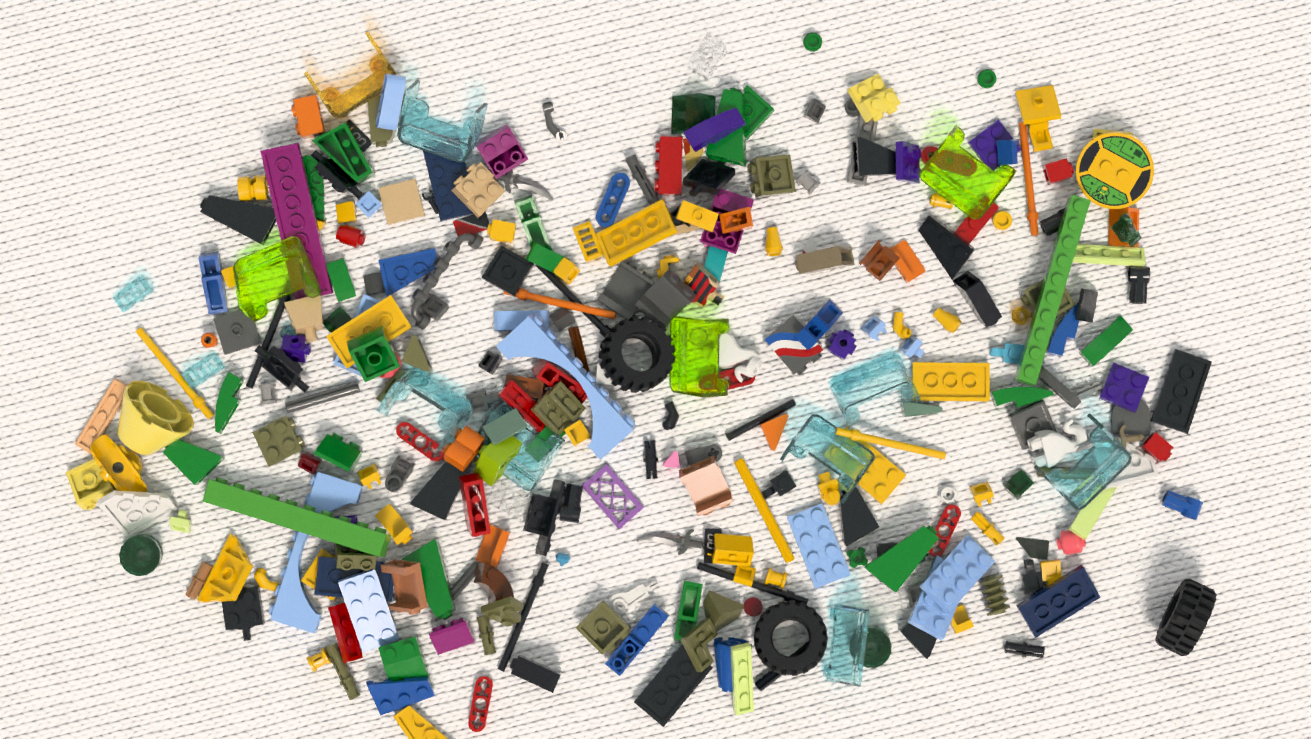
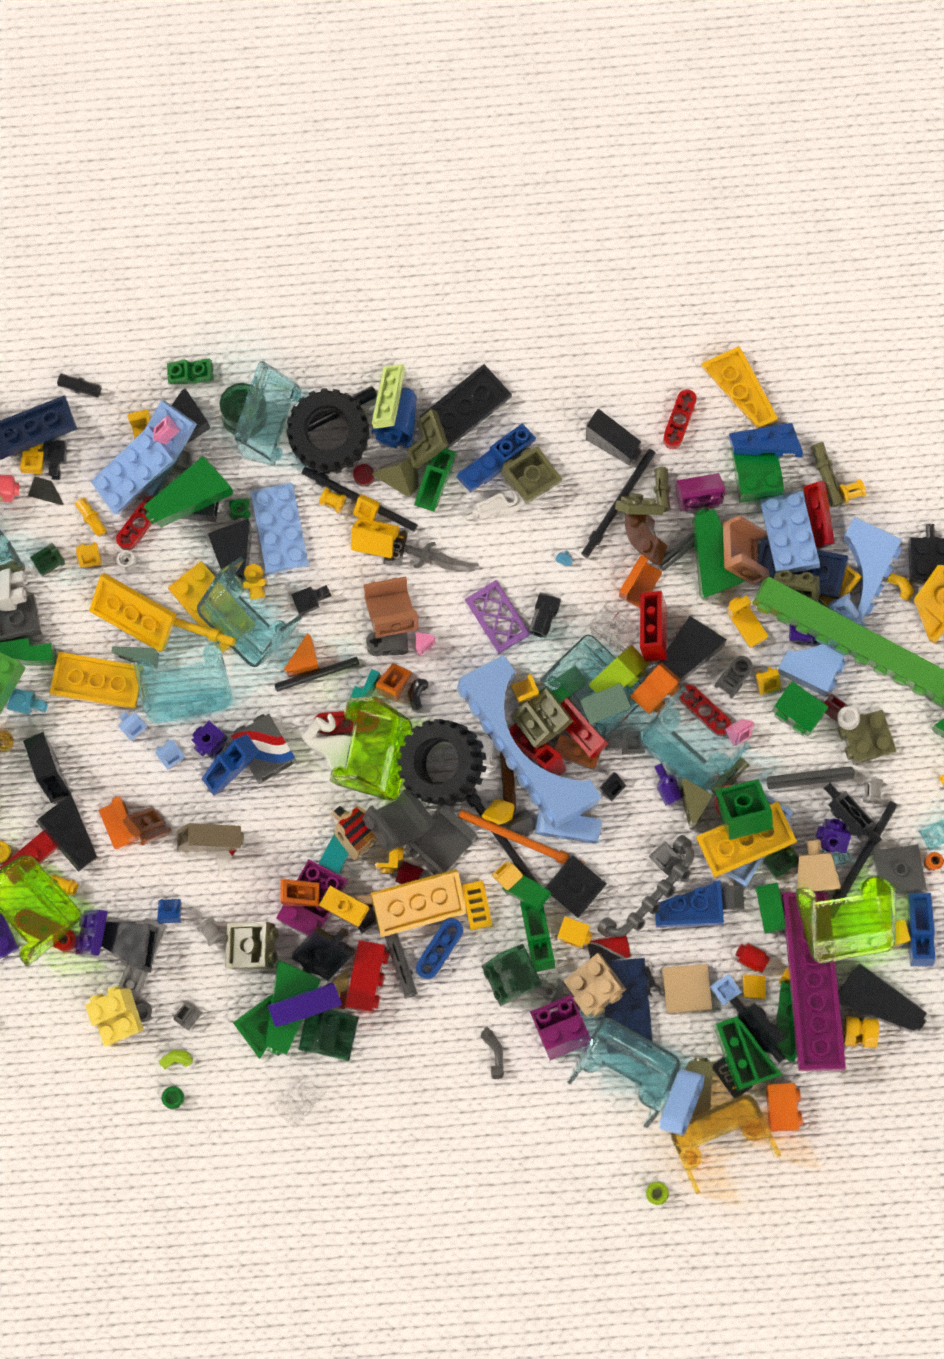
camera: 160 degrees left, 10 degrees down
green slope [215,372,245,434] -> none
black bracket [523,479,565,556] -> none
black pin [643,440,658,479] -> none
yellow axle [734,458,795,563] -> none
yellow cone [764,227,783,257] -> none
yellow arm [892,312,911,339] -> none
yellow cone [933,307,962,333] -> none
olive piece [980,574,1010,616] -> none
none -> yellow plate [89,573,177,653]
none -> bright pink slope [153,416,180,444]
none -> blue tile [157,899,182,924]
none -> lime arm [158,1049,193,1070]
none -> green slope [167,358,214,384]
none -> teal slope [346,669,381,711]
none -> orange slope [376,663,412,702]
none -> dark red slope [395,861,424,884]
none -> yellow slope [482,798,514,825]
none -> clear green slope [482,944,542,1007]
none -> lime plate [646,1182,669,1205]
none -> dark purple piece [654,763,683,806]
none -> bright pink slope [725,719,754,746]
none -> light blue tile [828,594,859,620]
none -> white tile [837,706,860,730]

